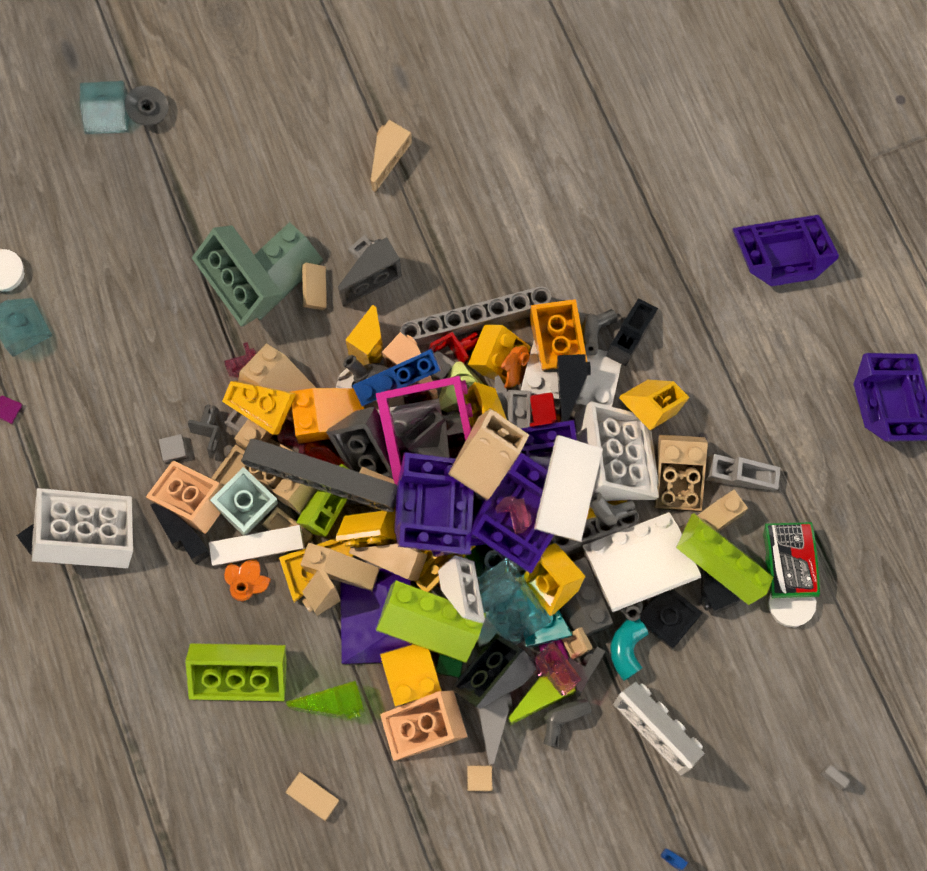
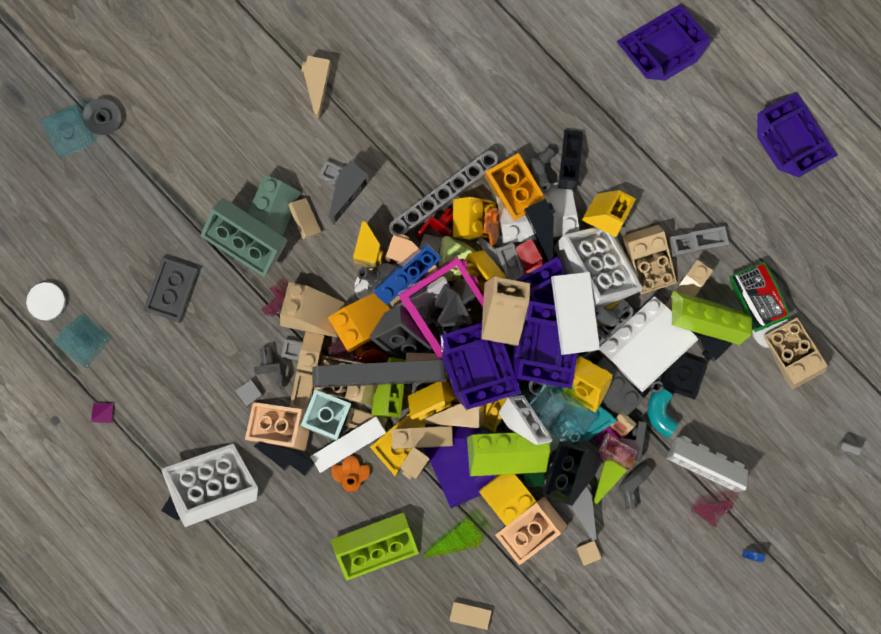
camera: 25 degrees left, 10 degrees up
yellow wing [222,381,296,435] -> none
clear pink bracket [496,496,531,534] -> none
none -> dark grey tile [143,257,199,323]
none -> clear pink slope [691,501,733,527]
none -> tan slope [764,318,828,390]

